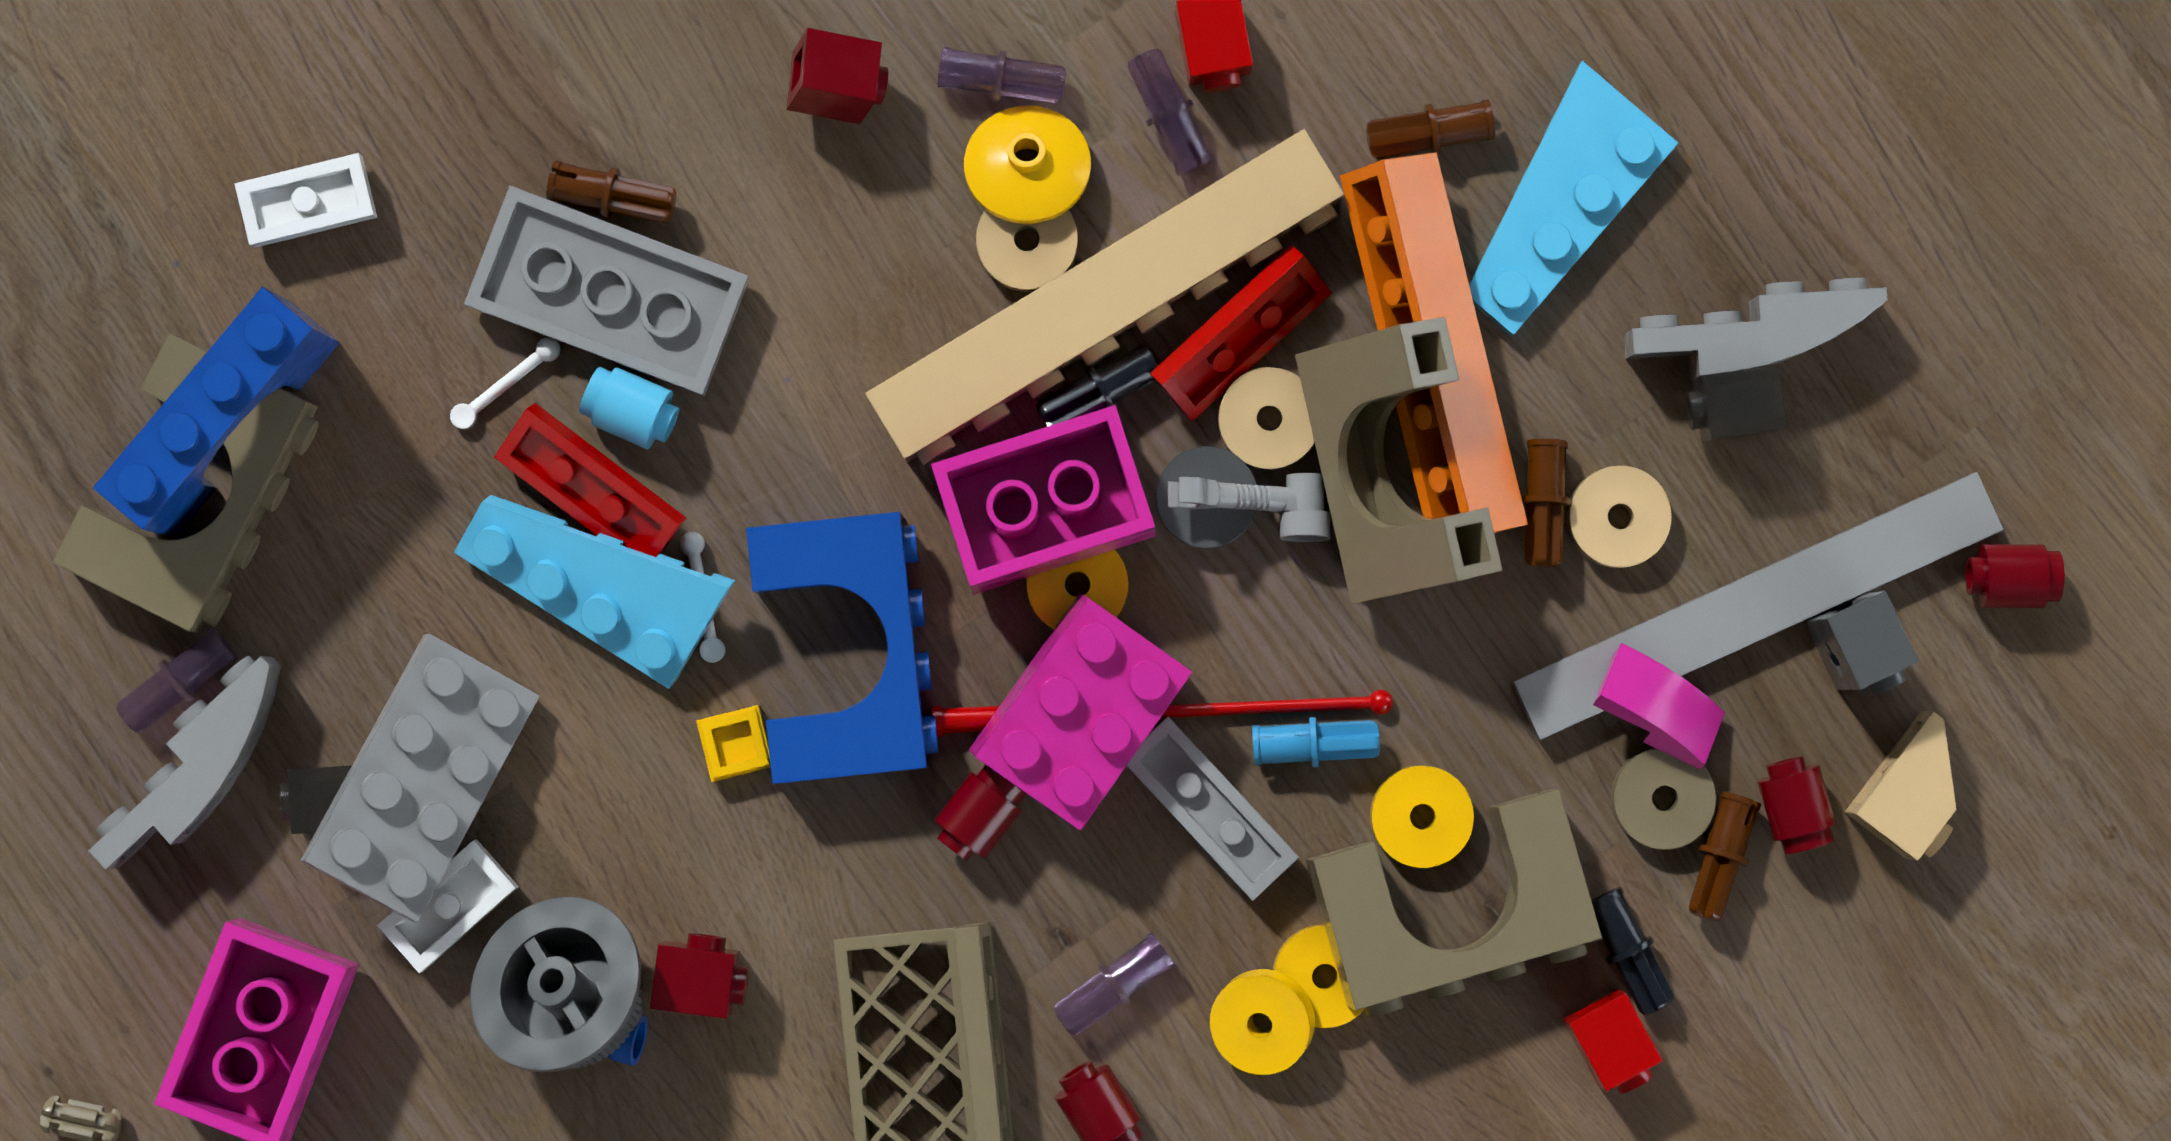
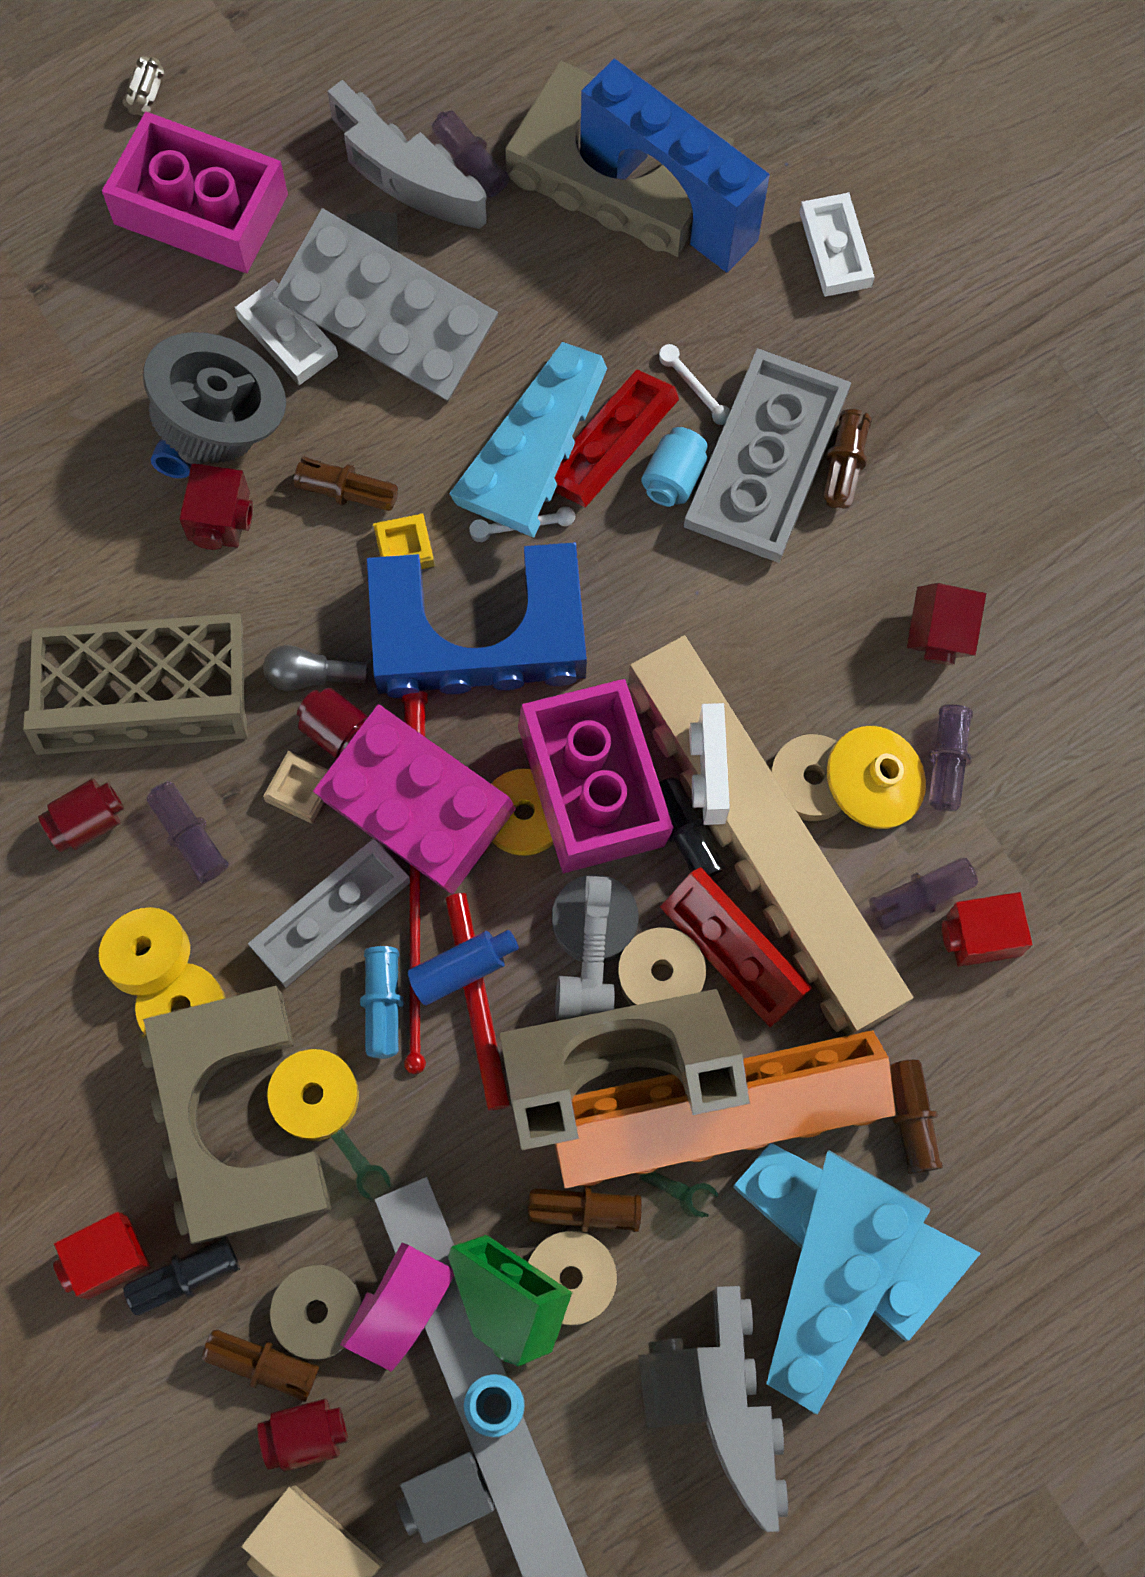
camera: 95 degrees right, 15 degrees down
none -> flat silver piece [263,645,366,691]
none -> tan tile [263,751,328,824]
none -> reddish brown axle [294,456,398,511]
none -> clear green hand [331,1128,392,1202]
none -> blue cylinder [408,930,519,1006]
none -> red bar [445,893,510,1111]
none -> green slope [448,1235,573,1367]
none -> medium azure brick [464,1374,525,1437]
none -> clear green hand [639,1171,718,1218]
none -> white plate [689,703,730,825]
none -> medium azure wing [766,1150,930,1414]

